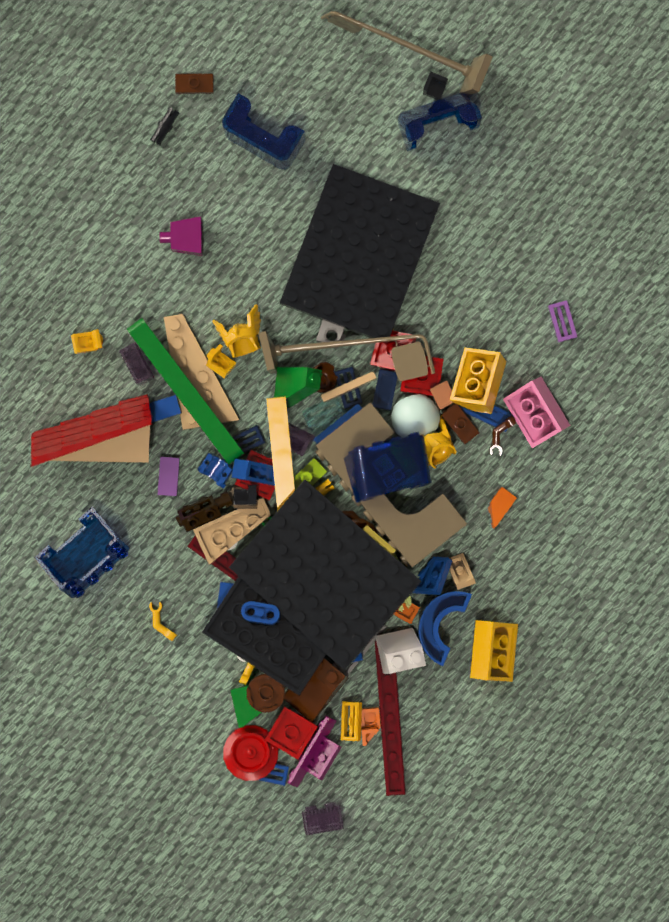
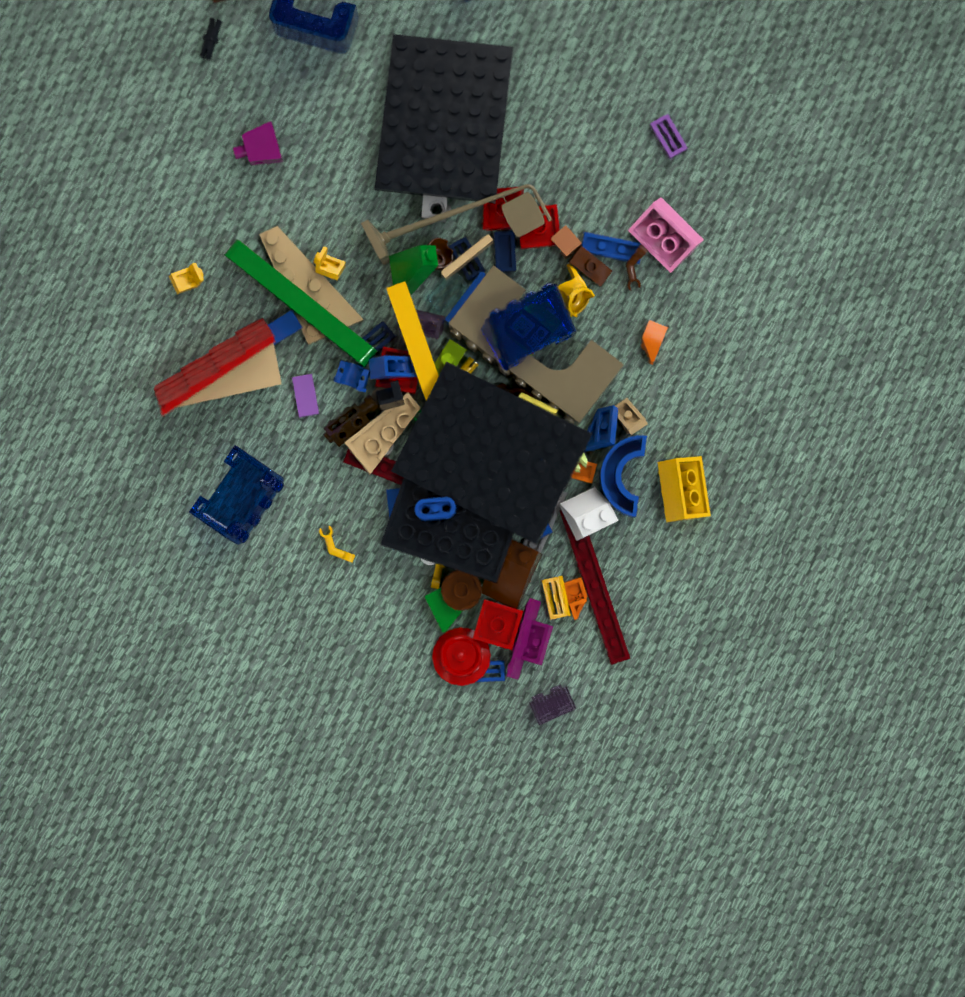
camera: 15 degrees left, 0 degrees up
clear purple brick [119,342,155,386] -> none
yellow helmet [212,304,261,358] -> none
light aqua cylinder [391,394,440,442] -> none
yellow slope [450,348,507,414] -> none

